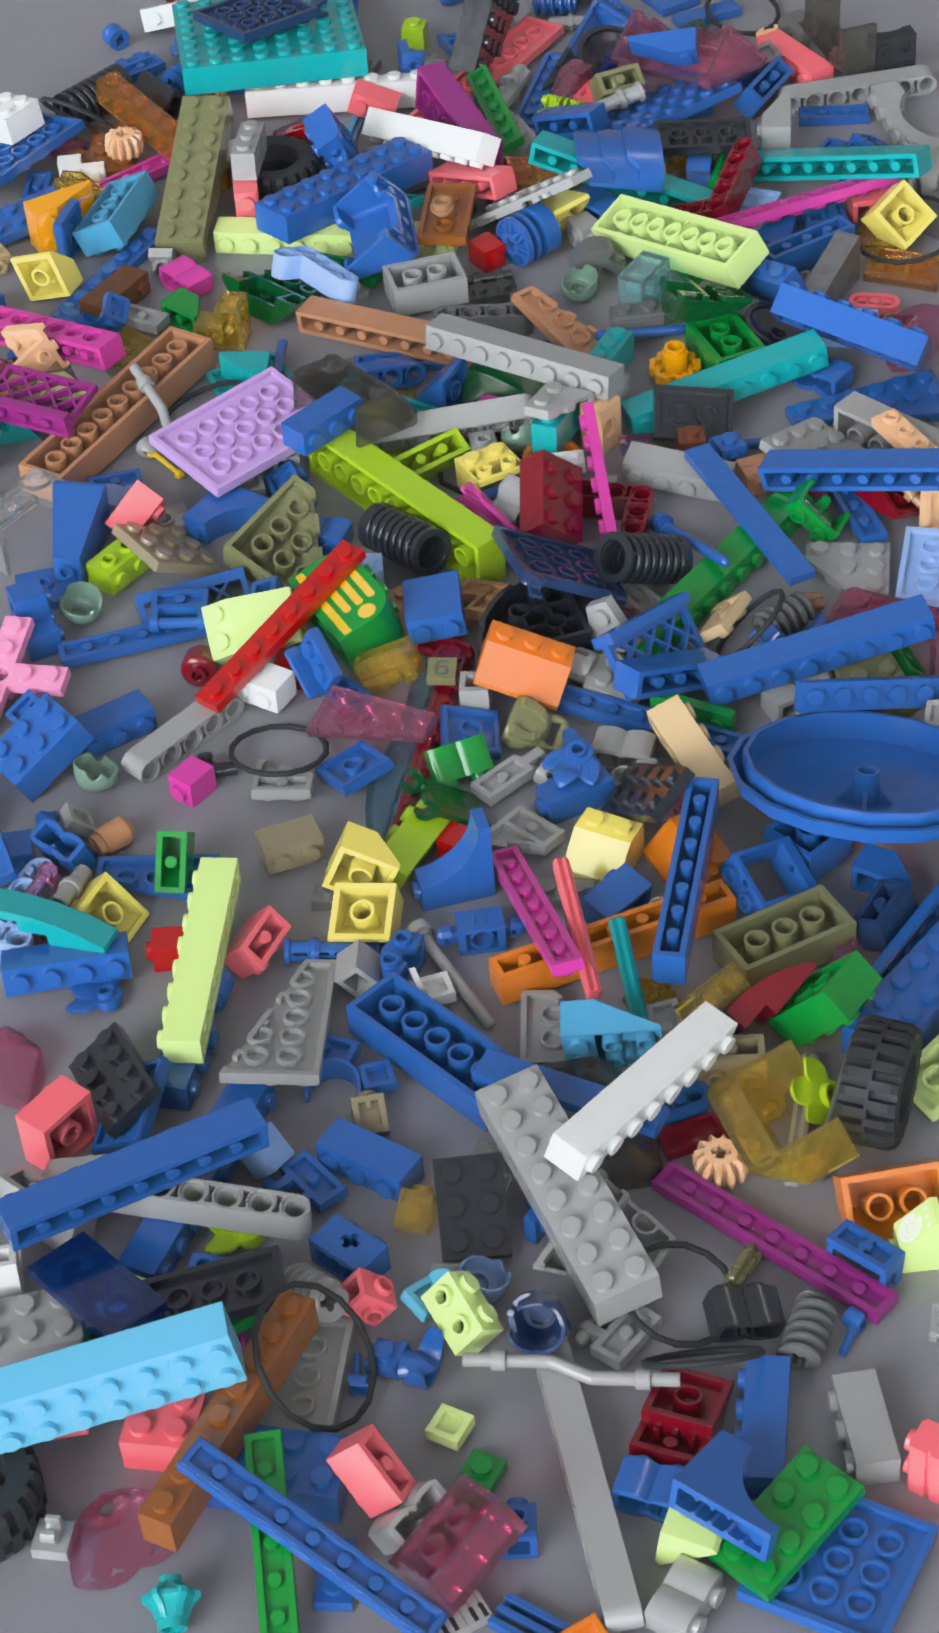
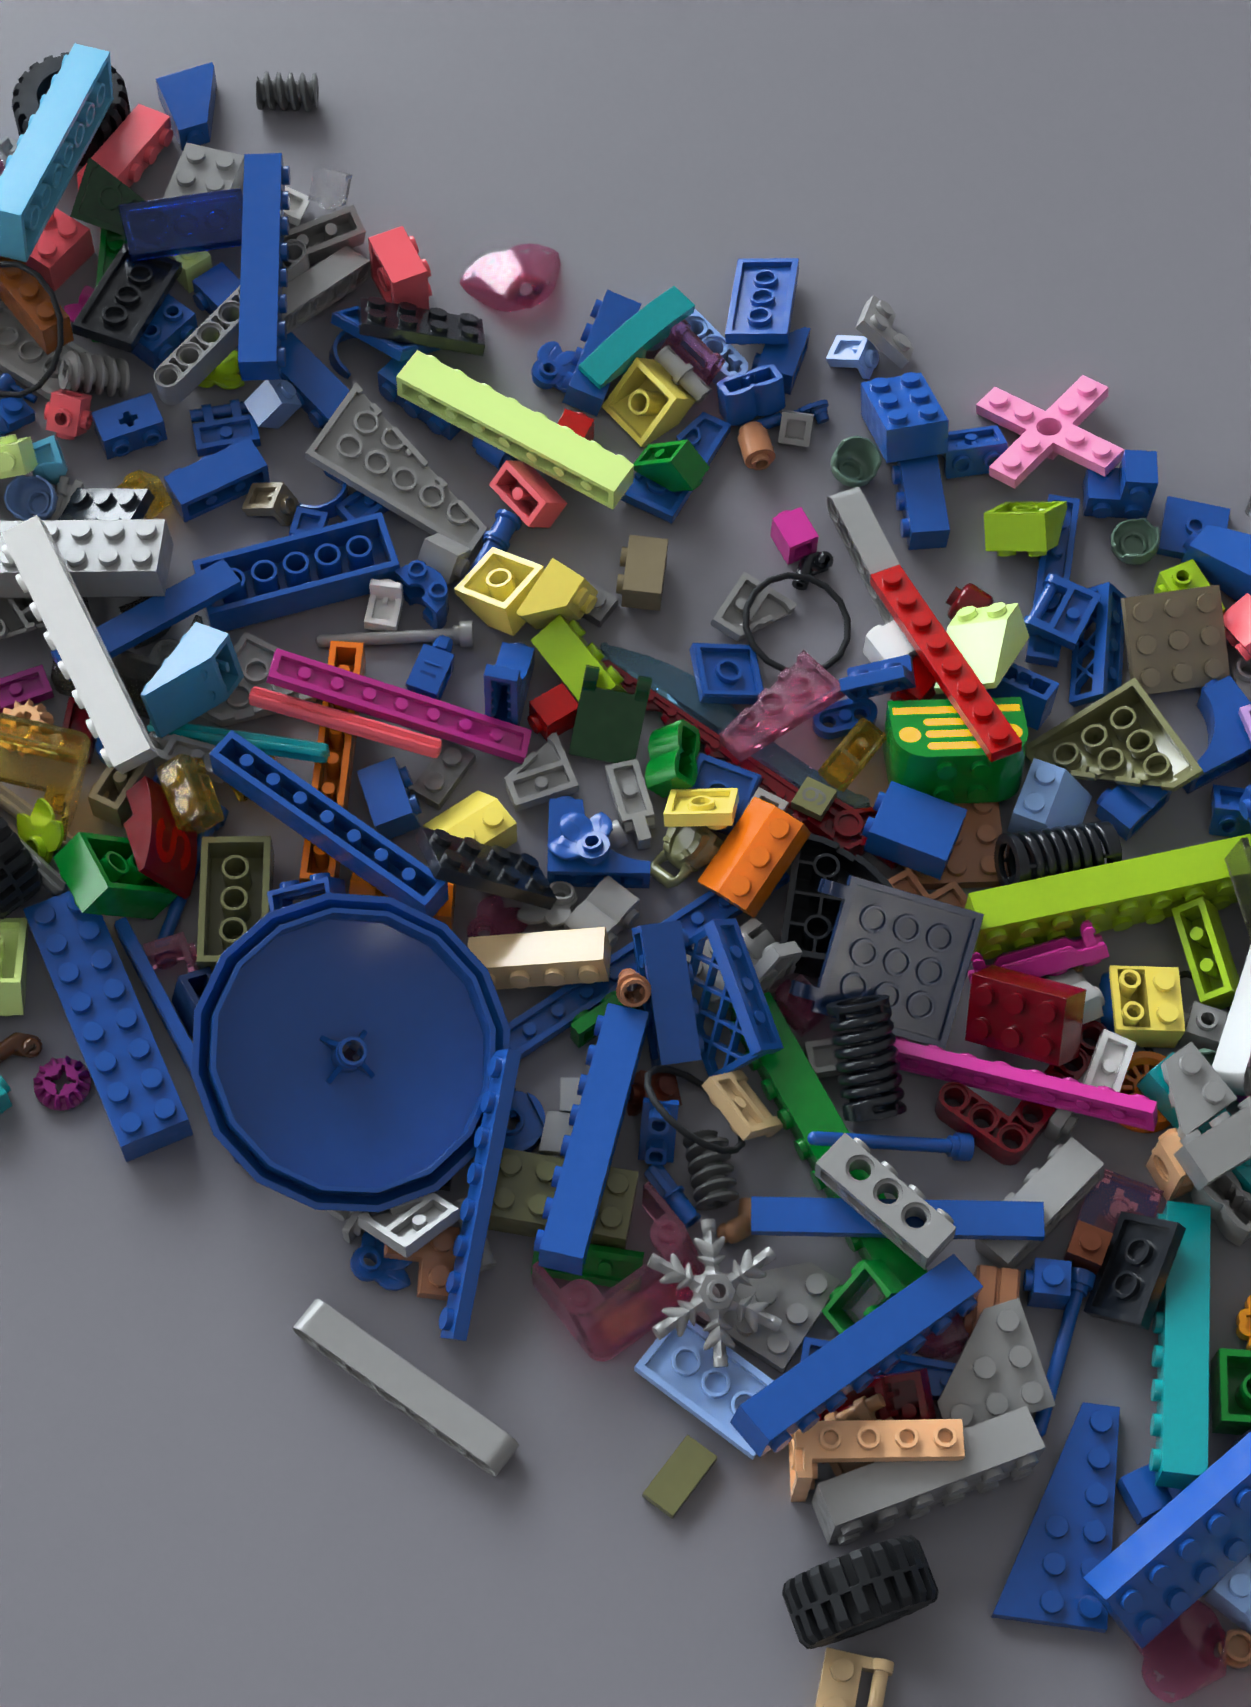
camera: 110 degrees right, 20 degrees up
none -> nougat cone [616,968,651,1008]
none -> light grey piece [647,1219,782,1368]
none -> light yellow plate [663,788,739,830]
none -> light grey brick [815,1133,956,1270]
none -> lime slope [984,501,1067,557]

